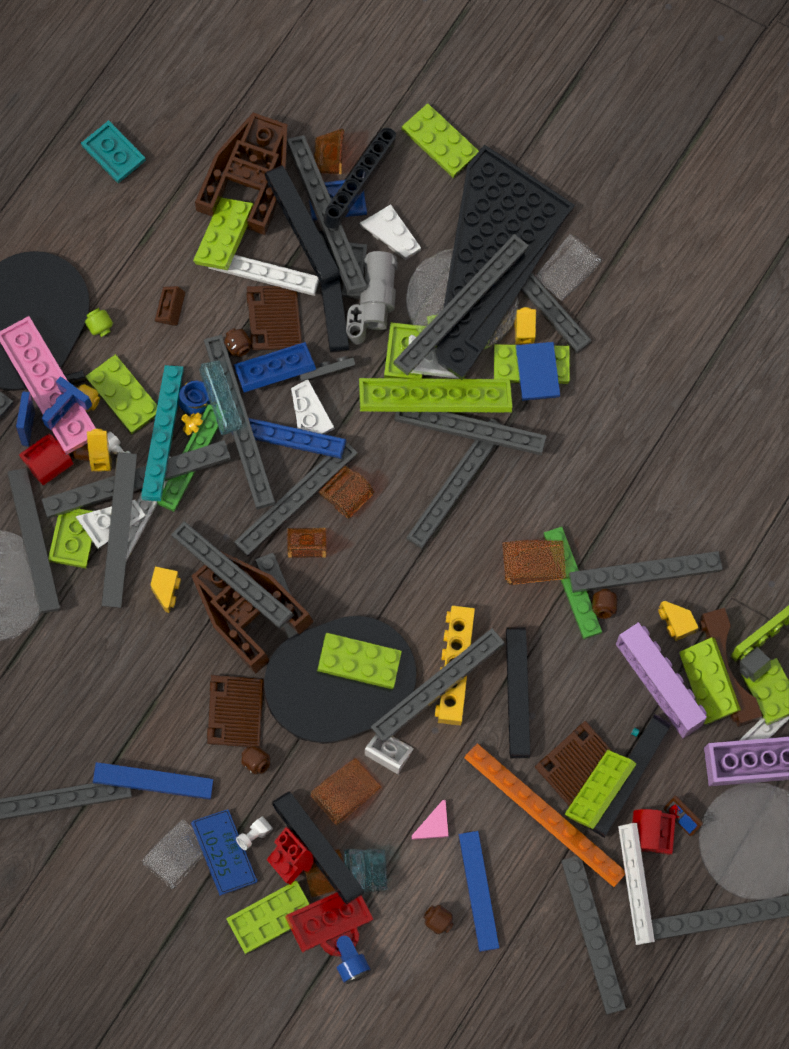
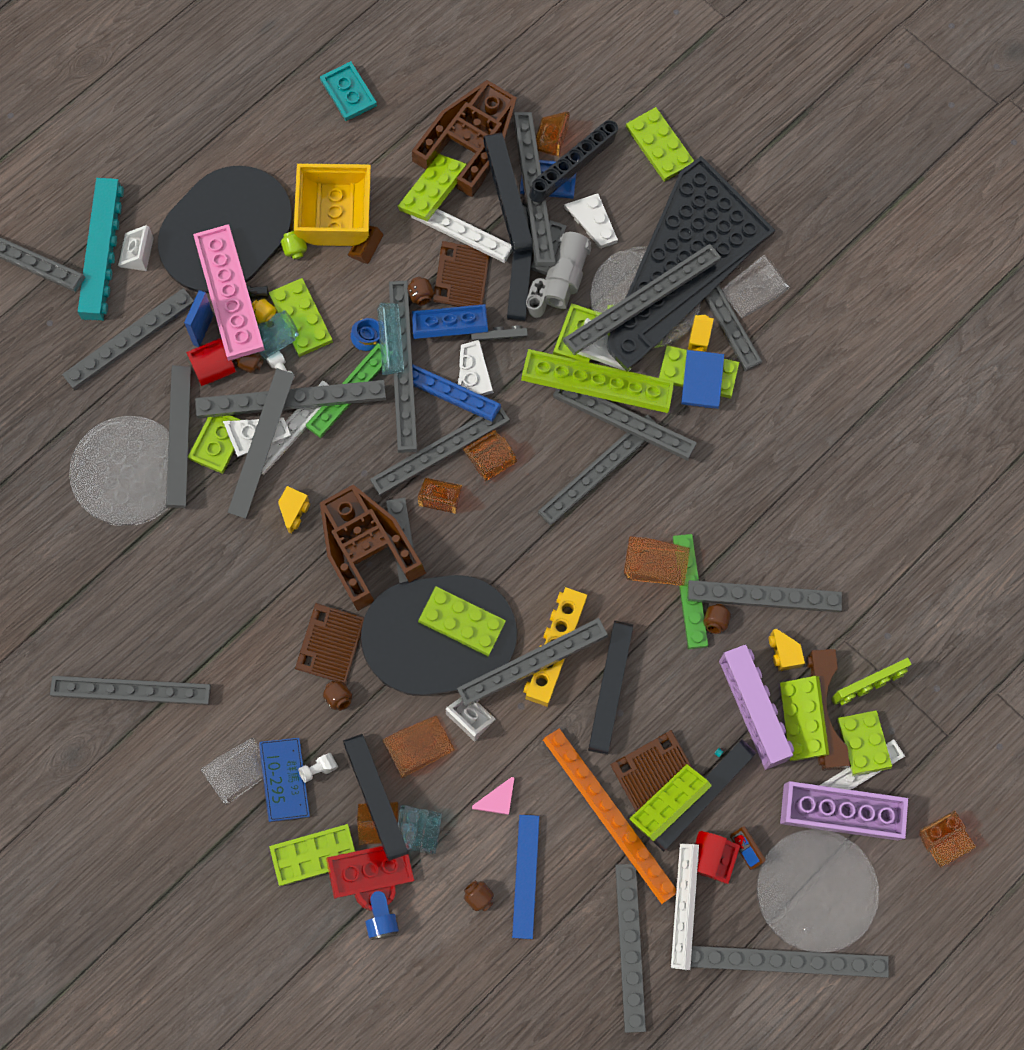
camera: 15 degrees right, 0 degrees up
blue bracket [42,376,92,430] -> none
yellow slope [87,429,112,471] -> none
blue tile [93,762,213,800] -> none
teal plate [141,365,184,502] -> none
dark grey tile [171,521,294,629] -> none
yellow plant [181,413,203,435] -> none
red brick [266,827,313,885] -> none
dark grey brick [740,647,771,682] -> none
none -> clear light blue brick [258,310,299,359]
none -> yellow container [294,164,371,246]

